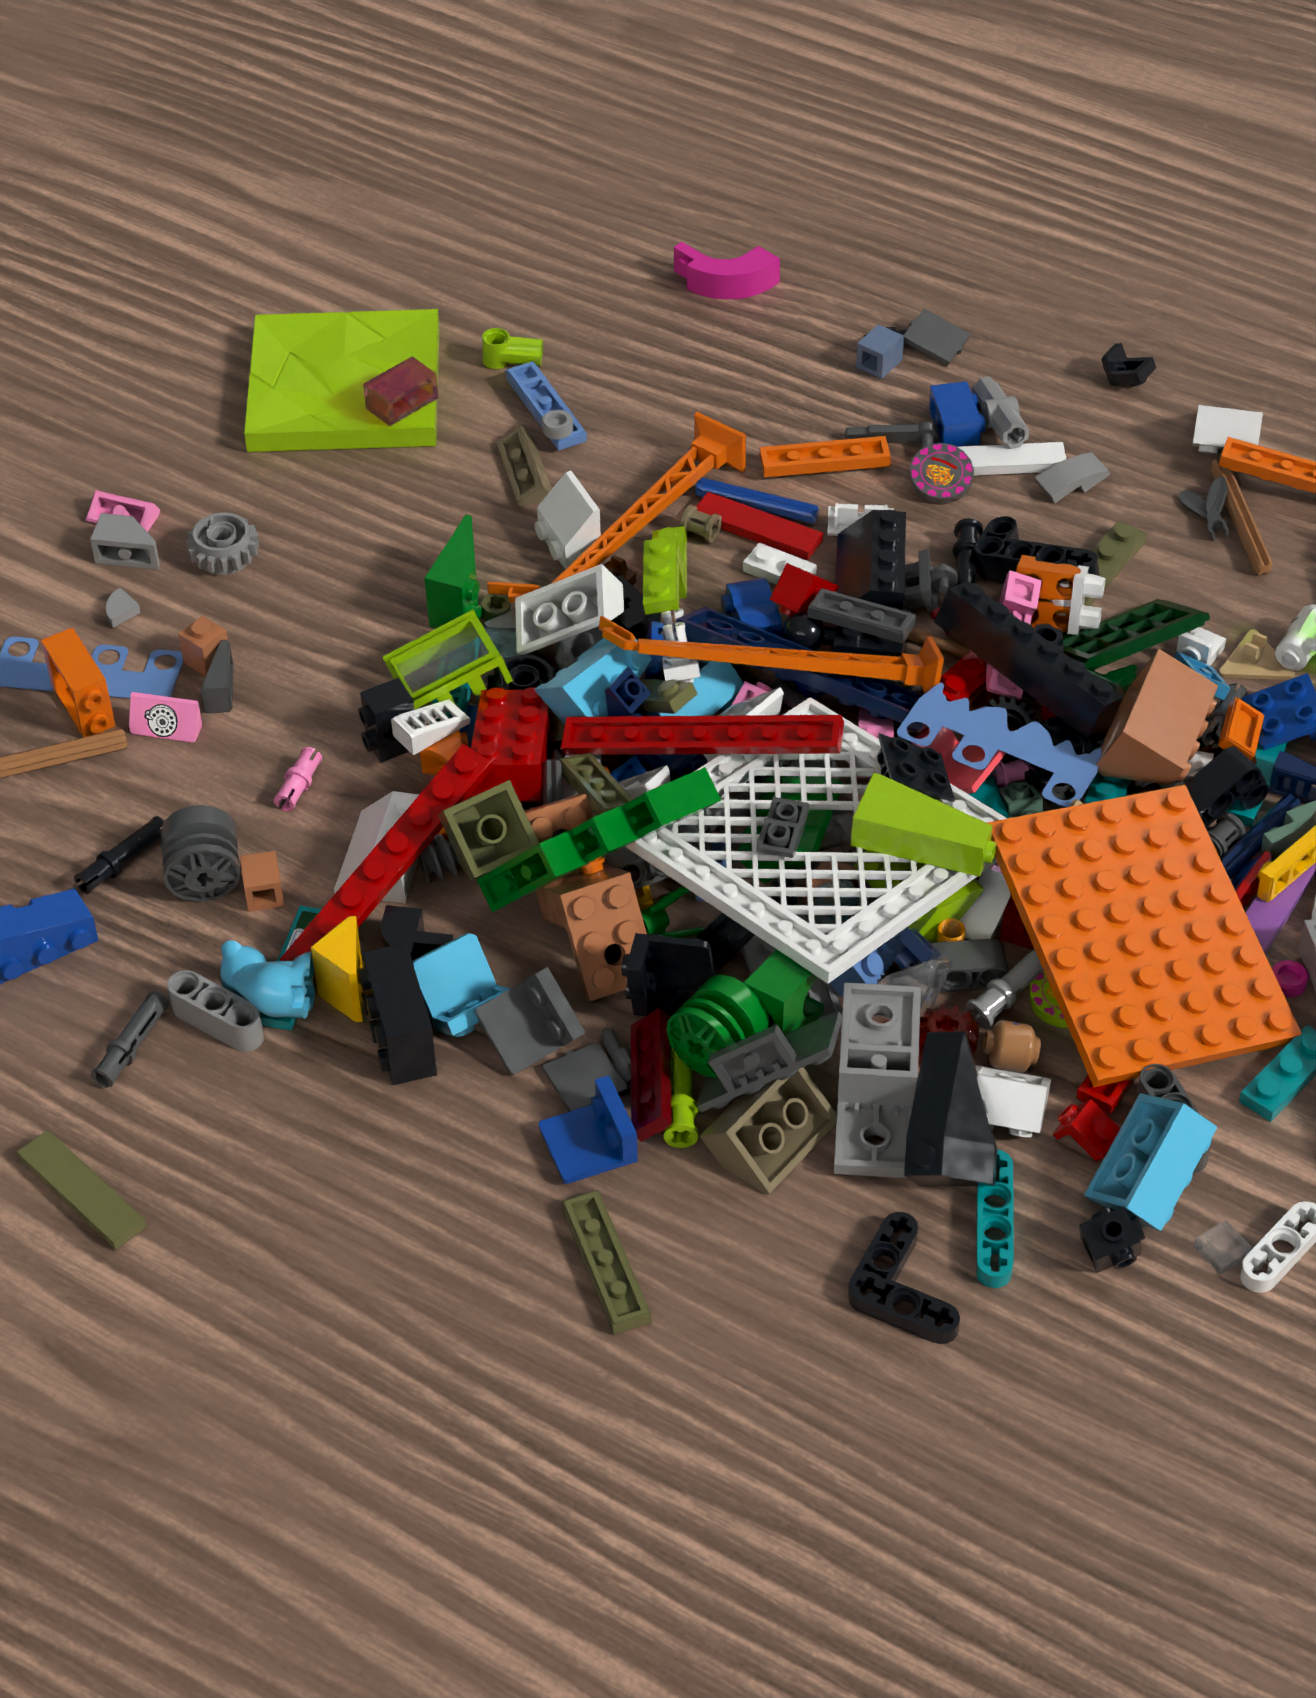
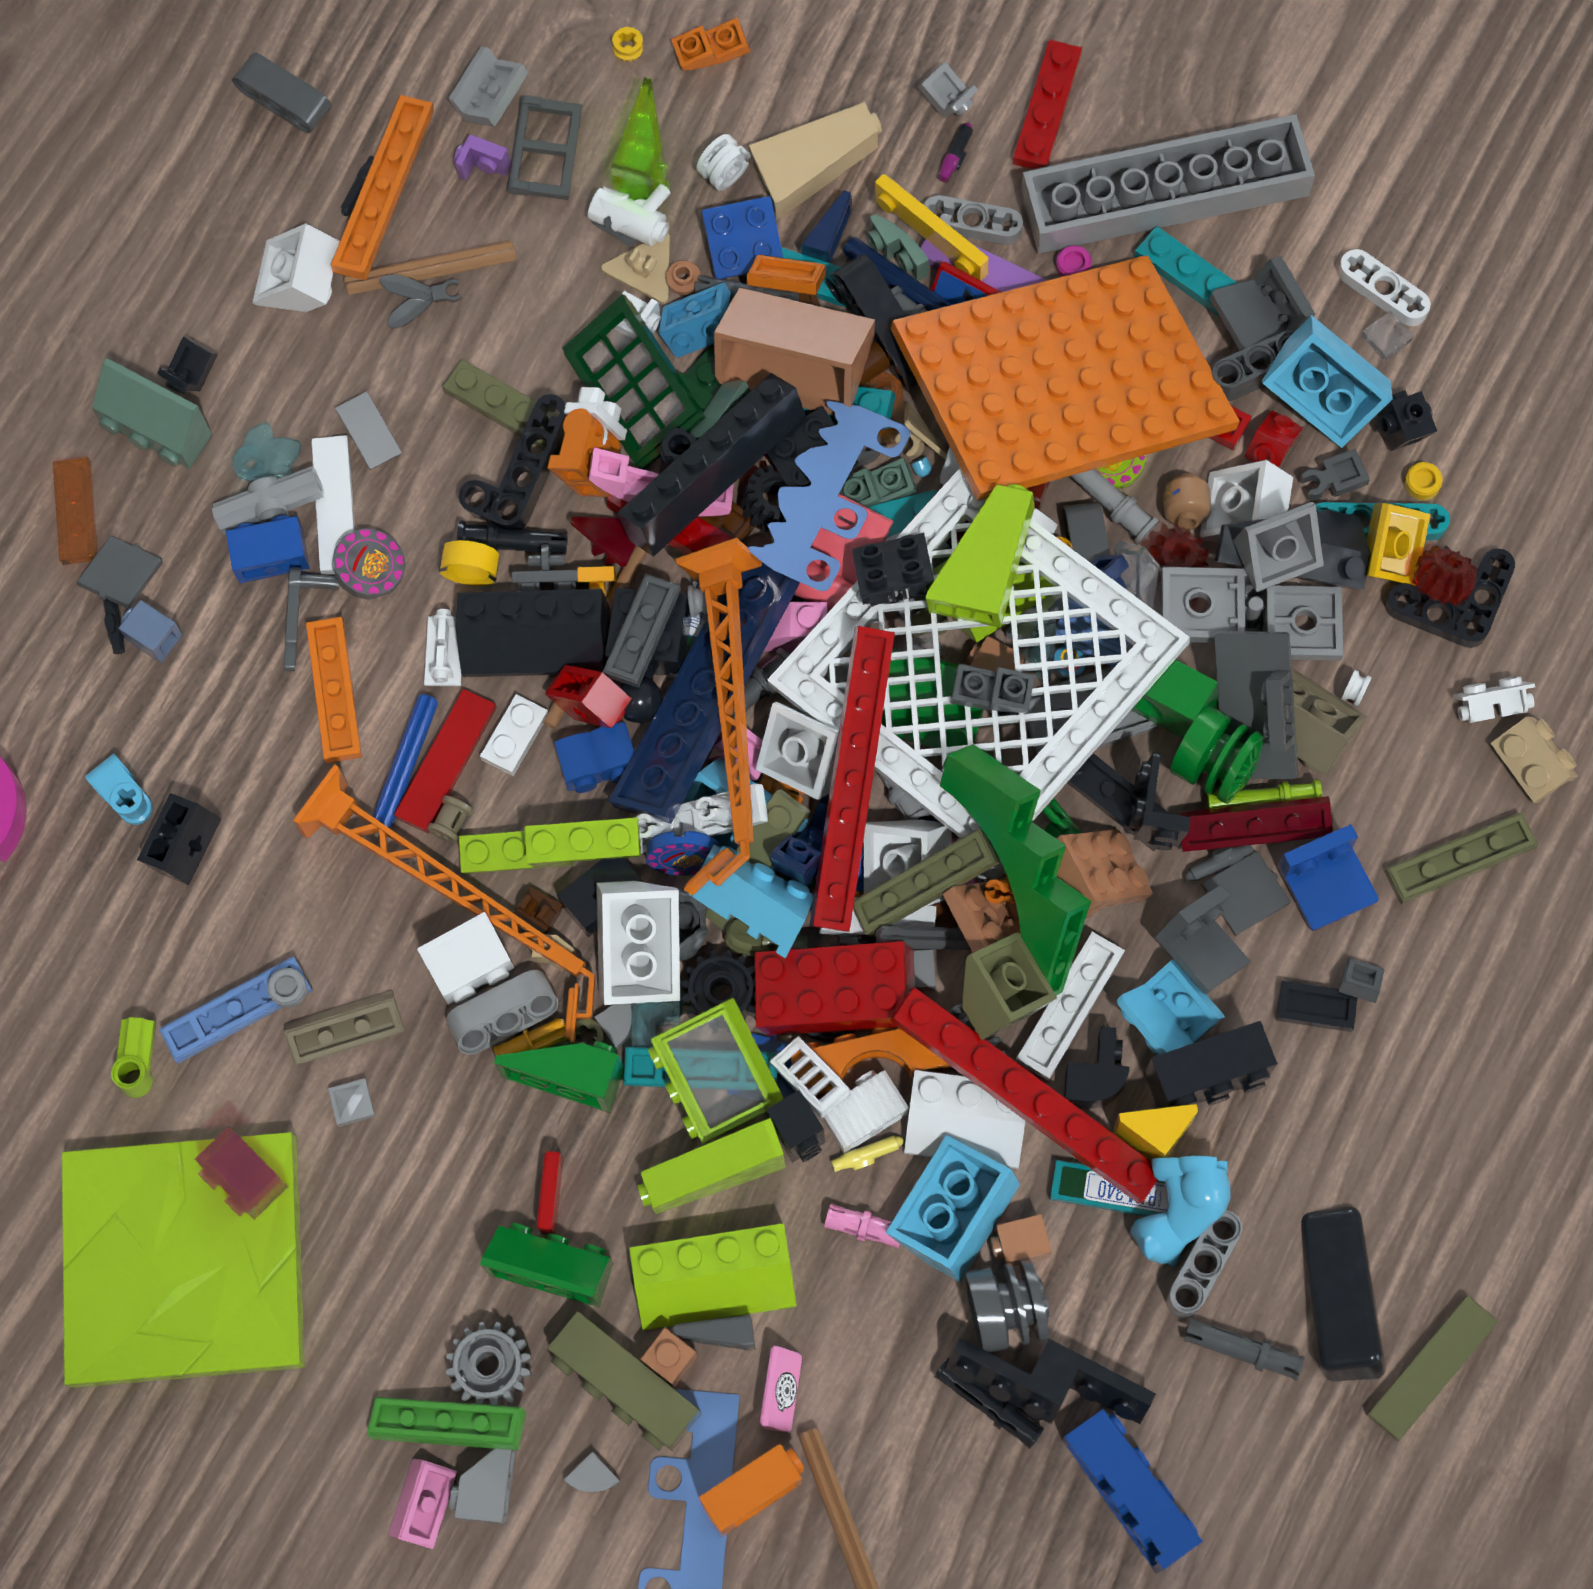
camera: 90 degrees left, 25 degrees up
none -> clear orange tile [53,457,98,565]
none -> medium azure piece [85,753,153,825]
none -> sand green slope [92,358,212,469]
none -> black brick [137,793,222,885]
none -> clear light blue plate [232,422,301,481]
none -> light grey tile [328,1078,376,1127]
none -> bright green tile [366,1397,526,1450]
none -> yellow piece [439,540,500,586]
none -> light grey beam [446,970,559,1055]
none -> green slope [480,1223,613,1308]
none -> light orange axle [493,1018,566,1055]
none -> red tile [537,1151,564,1235]
none -> olive brick [548,1311,701,1451]
none -> light orange tile [577,566,617,597]
none -> lime slope [629,1223,797,1331]
none -> lime slope [637,1118,786,1215]
none -> nougat plate [666,261,701,295]
none -> white brick [822,1070,909,1153]
none -> light yellow piece [831,1135,904,1172]
none -> medium azure slope [886,1134,1020,1282]
none -> black bracket [945,1338,1156,1424]
none -> white plate [1016,932,1125,1081]
none -> dark grey bracket [1210,256,1315,350]
none -> light grey slope [1233,502,1324,592]
none -> black tile [1276,981,1357,1032]
none -> dark grey plate [1300,448,1370,500]
none -> black piece [1301,1206,1386,1381]
none -> dark grey tile [1339,958,1384,1003]
none -> white bush [1341,670,1372,707]
none -> yellow slope [1366,503,1430,586]
none -> yellow tile [1404,462,1443,500]
none -> clear red gear [1412,546,1478,605]
none -> white hinge [1452,676,1535,724]
none -> tan bracket [1491,717,1578,803]

